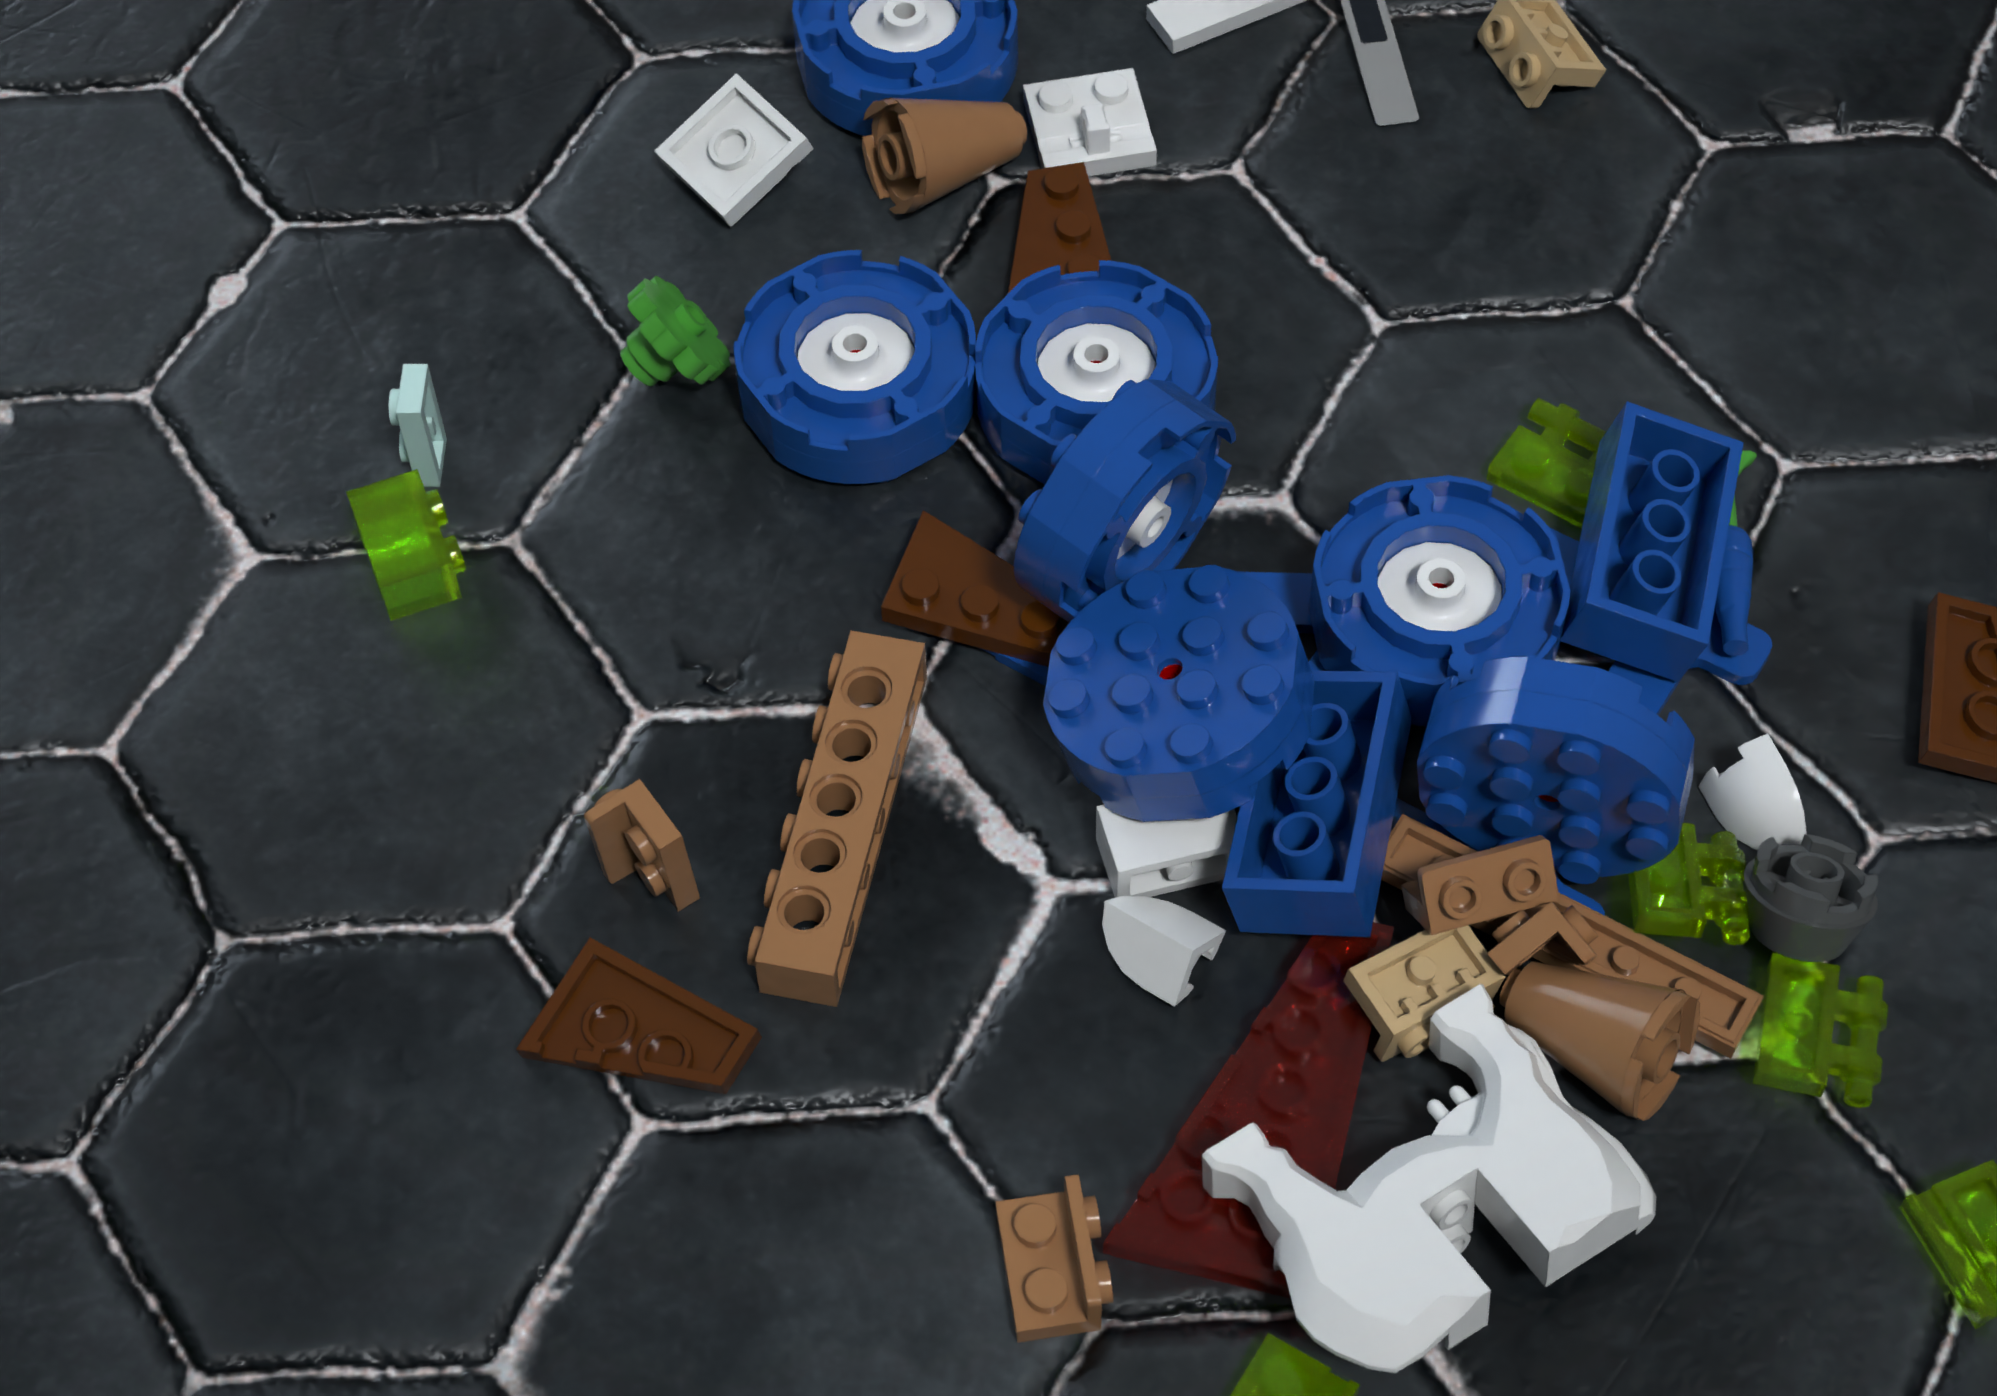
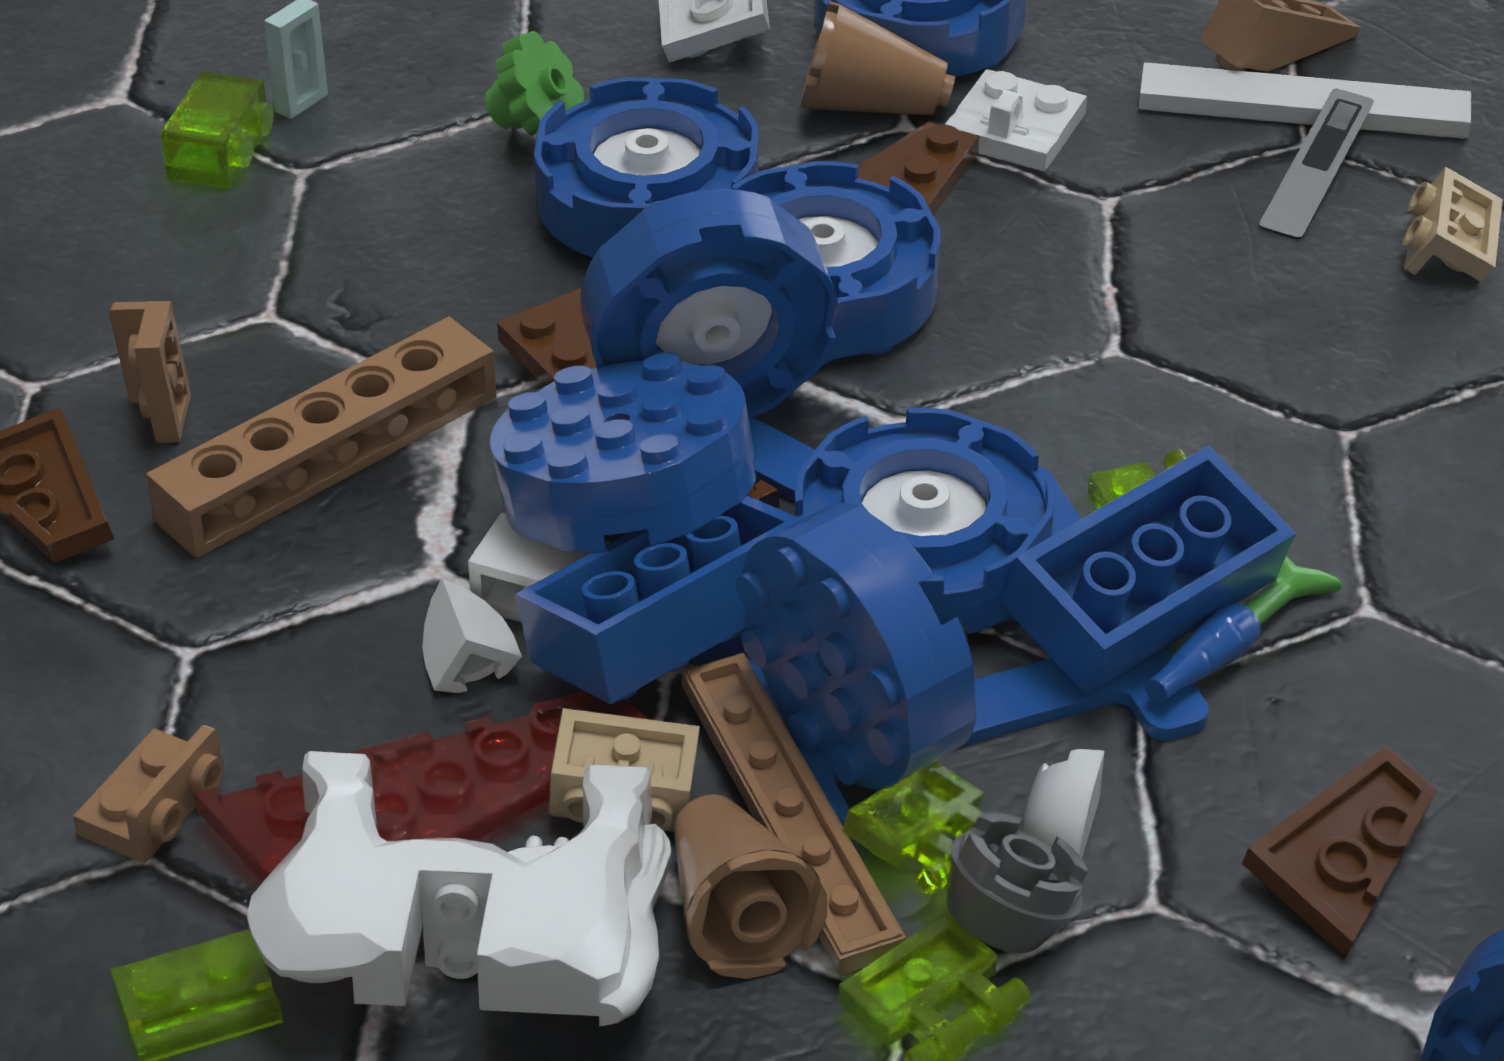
camera: 35 degrees right, 15 degrees down
medium nougat bracket [1401,835,1559,935] -> none
medium nougat bracket [1487,902,1598,975] -> none

